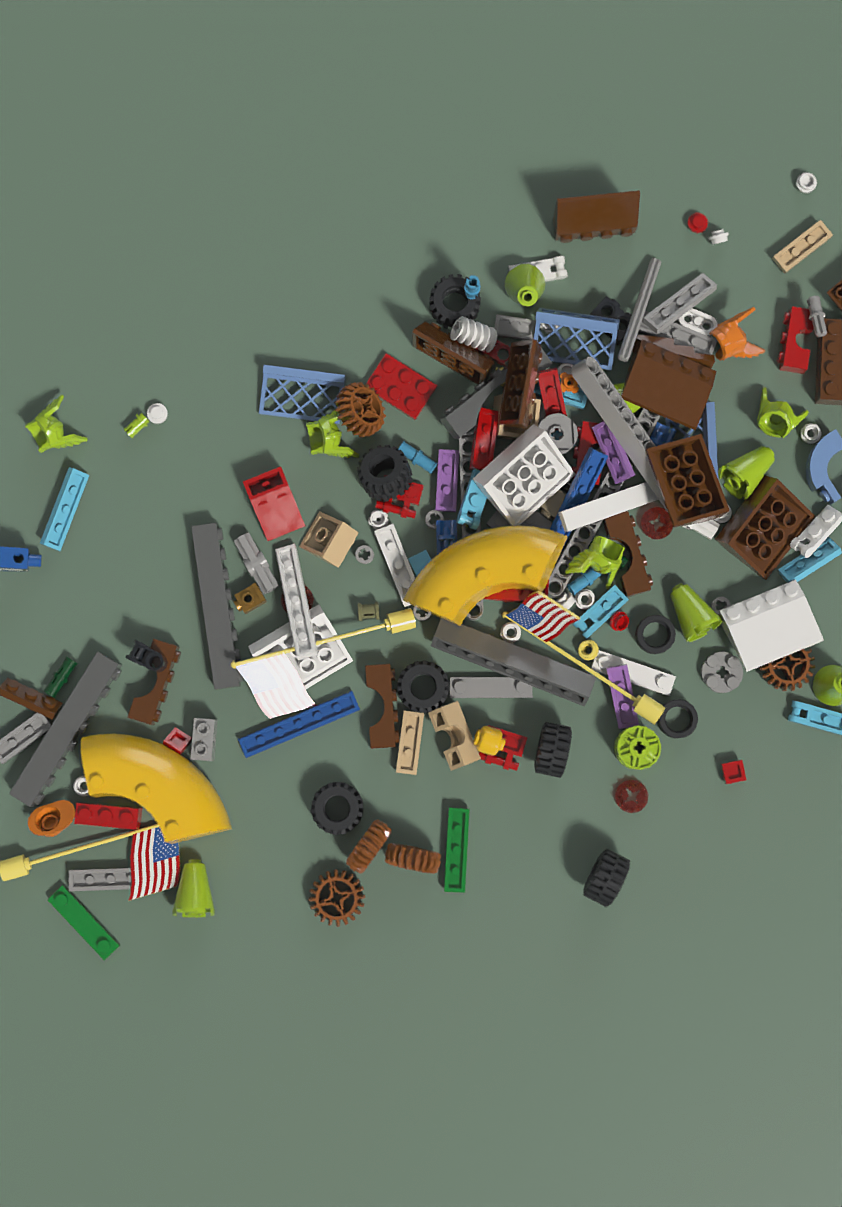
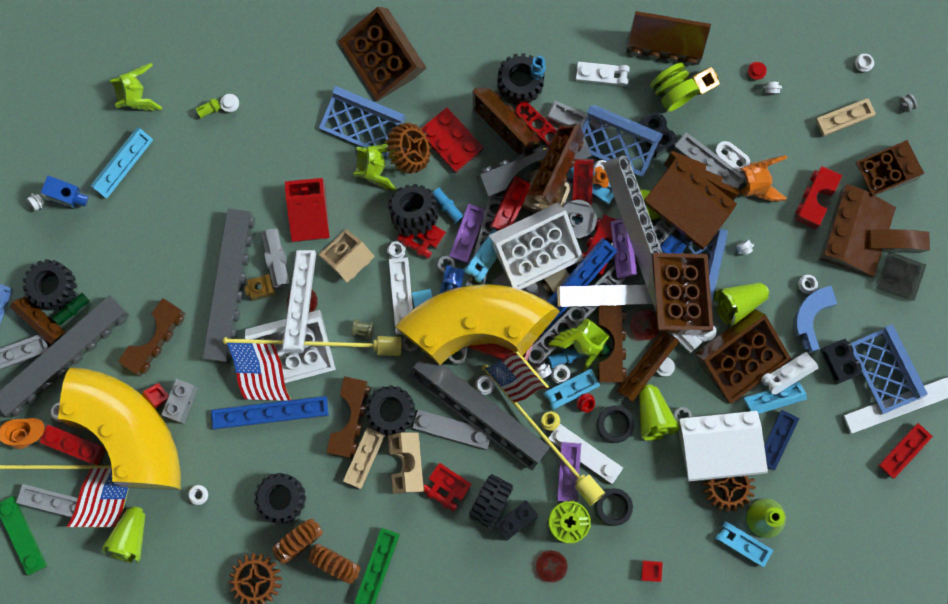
camera: 15 degrees right, 5 degrees down
black piece [125,639,168,672] -> none
light grey bush [355,545,374,564] -> none
white piece [450,316,497,353] -> none
yellow head [473,726,505,756] -> none
lime cone [505,264,545,306] -> none
light grey axle [618,258,661,362] -> none
light grey plate [643,273,717,334] -> none
light grey plate [701,652,743,693] -> none
lime helmet [757,387,809,438] -> none
light grey axle [807,296,827,337] -> none
none -> black tyre [23,259,77,310]
none -> white plate [188,485,208,505]
none -> reddish brown slope [338,6,427,101]
none -> black brick [495,500,538,540]
none -> reddish brown plate [617,331,679,402]
none -> lime wheel [650,63,700,112]
none -> white plate [656,358,675,377]
none -> brick [686,67,720,96]
none -> white plate [736,239,754,256]
none -> dark blue plate [764,410,800,471]

